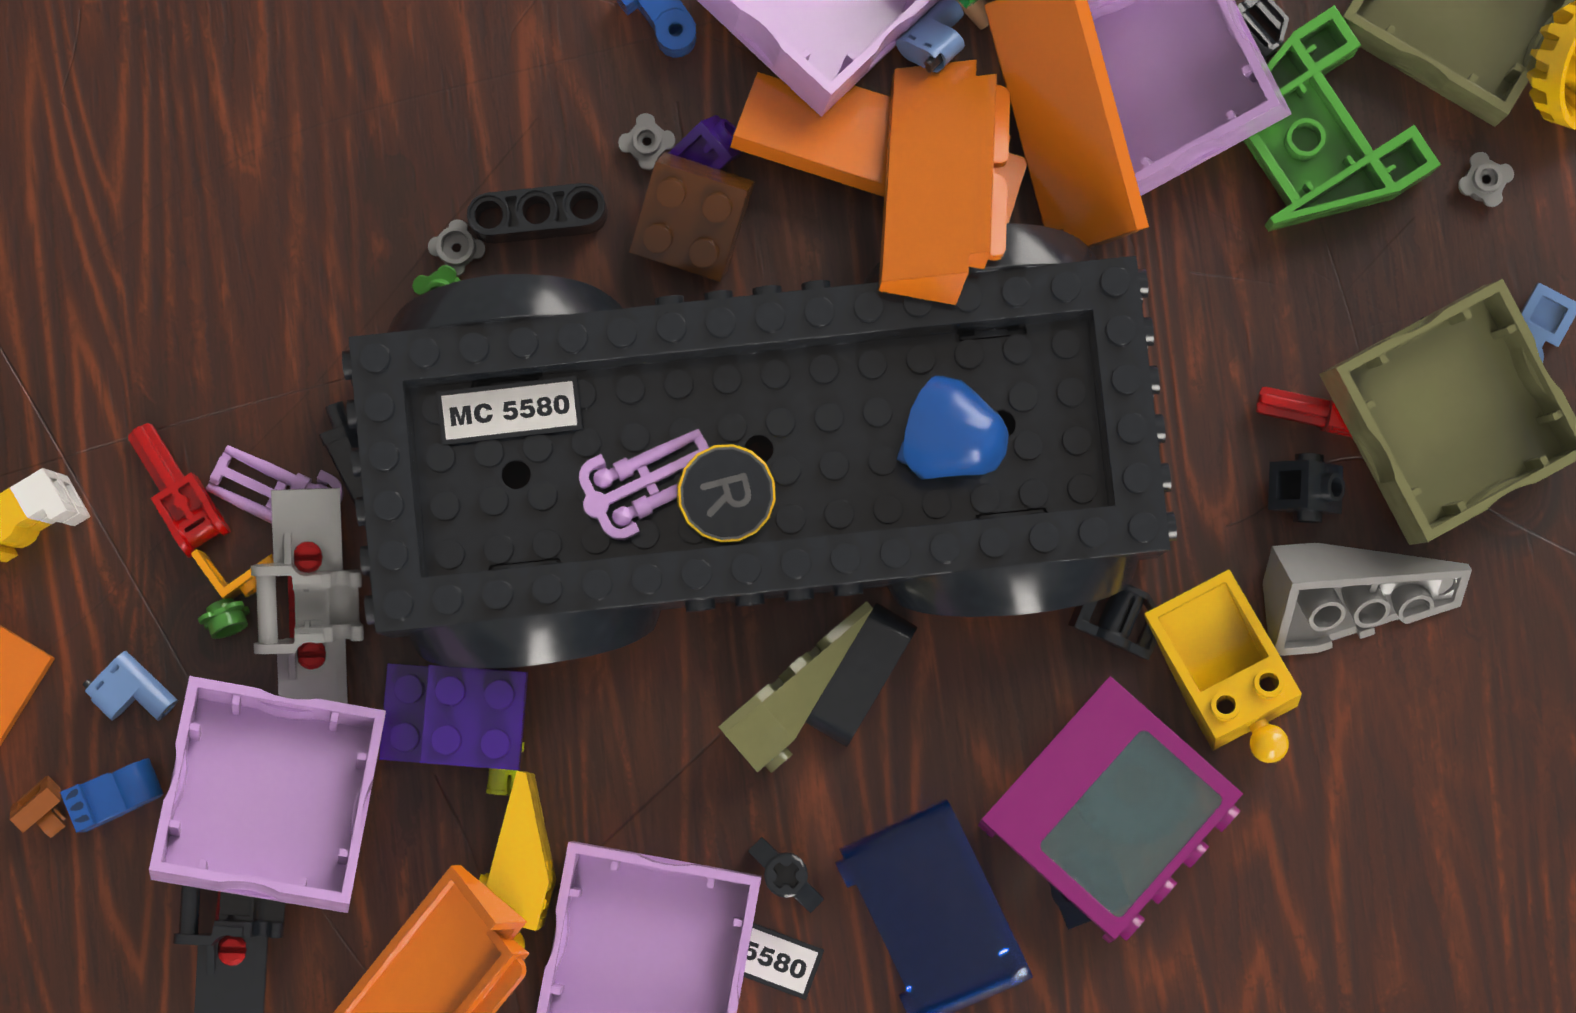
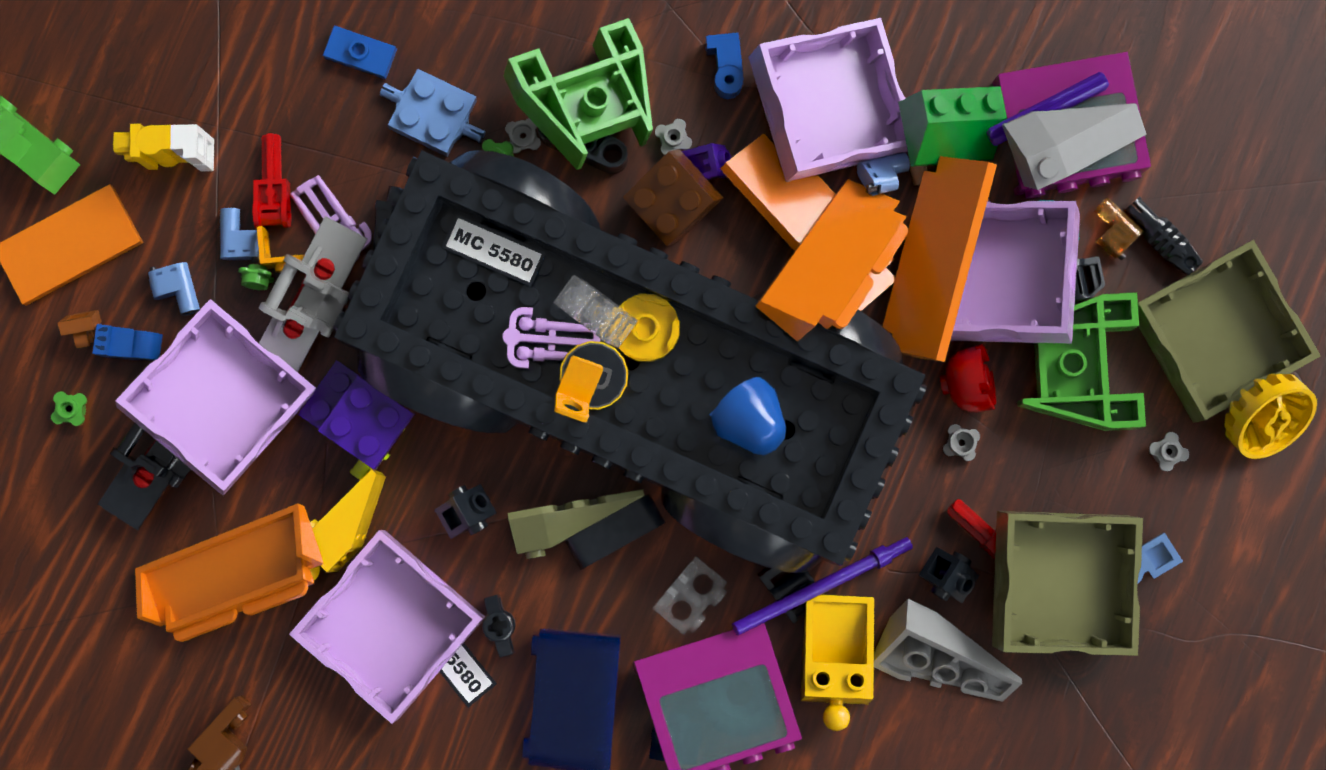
camera: 25 degrees right, 0 degrees up
none -> bright green plate [51,391,87,426]
none -> medium blue piece [220,208,259,264]
none -> blue plate [323,25,397,79]
none -> medium blue plate [380,69,486,157]
none -> black brick [435,484,497,539]
none -> bright green wedge [503,18,653,170]
none -> clear brick [553,275,638,348]
none -> light orange bracket [554,356,603,423]
none -> yellow tile [612,293,680,362]
none -> clear brick [652,556,727,635]
none -> dark purple bar [732,537,913,636]
none -> red cylinder [940,344,997,412]
none -> light grey plate [943,424,980,461]

